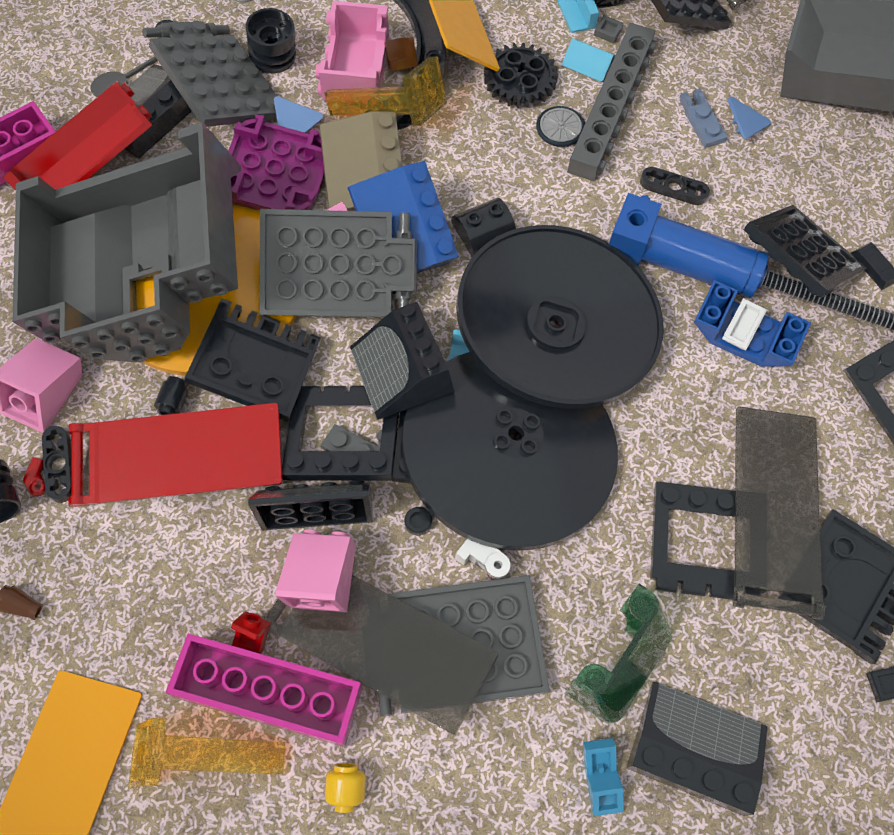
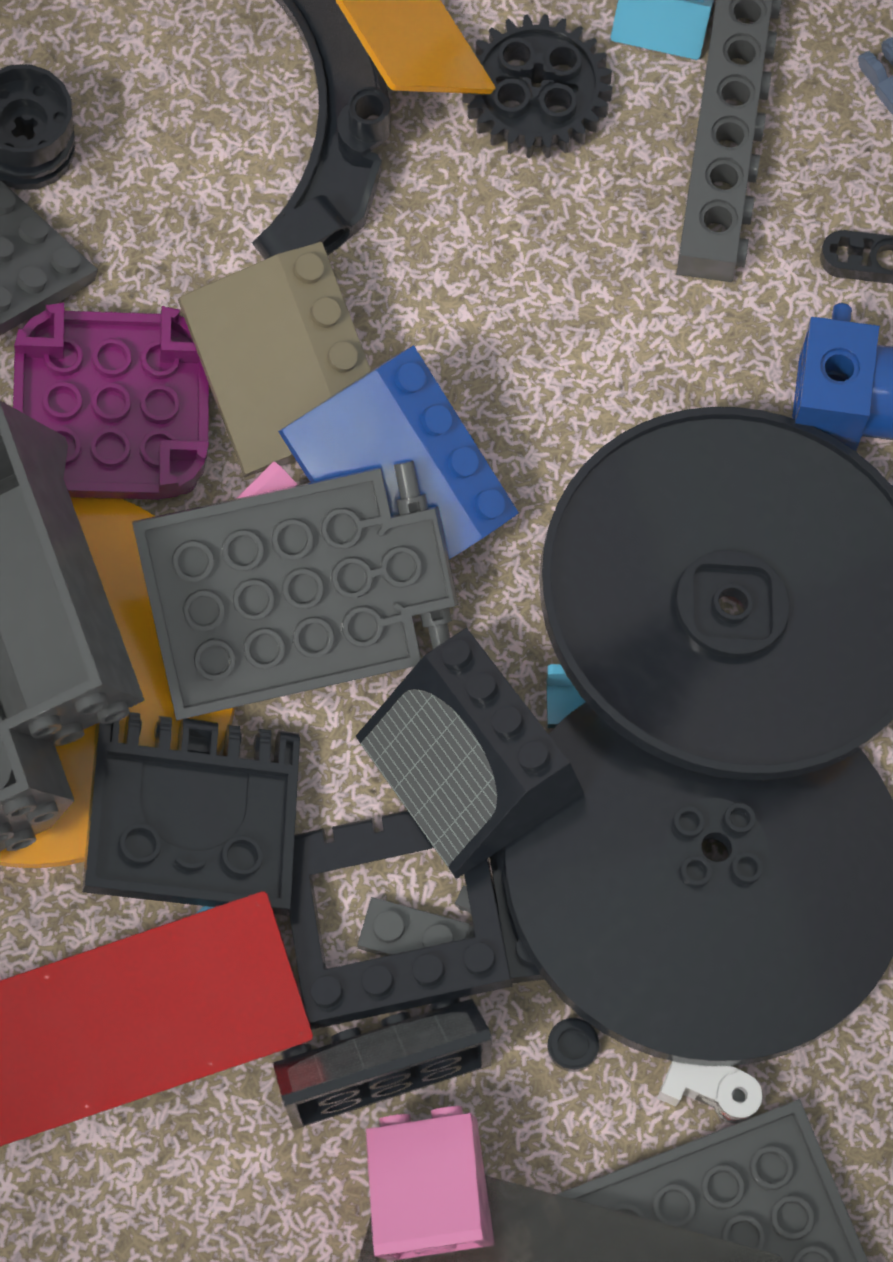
camera: 10 degrees left, 5 degrees up
black brick [154,376,188,415] -> none
medium blue piece [274,96,323,133] -> none
bright pink windscreen [315,1,389,105] -> none
clear yellow bracket [324,56,447,126] -> none
reddish brown panel [384,37,418,70] -> none
black brick [451,197,516,257] -> none
light grey wheel [536,106,585,147] -> none

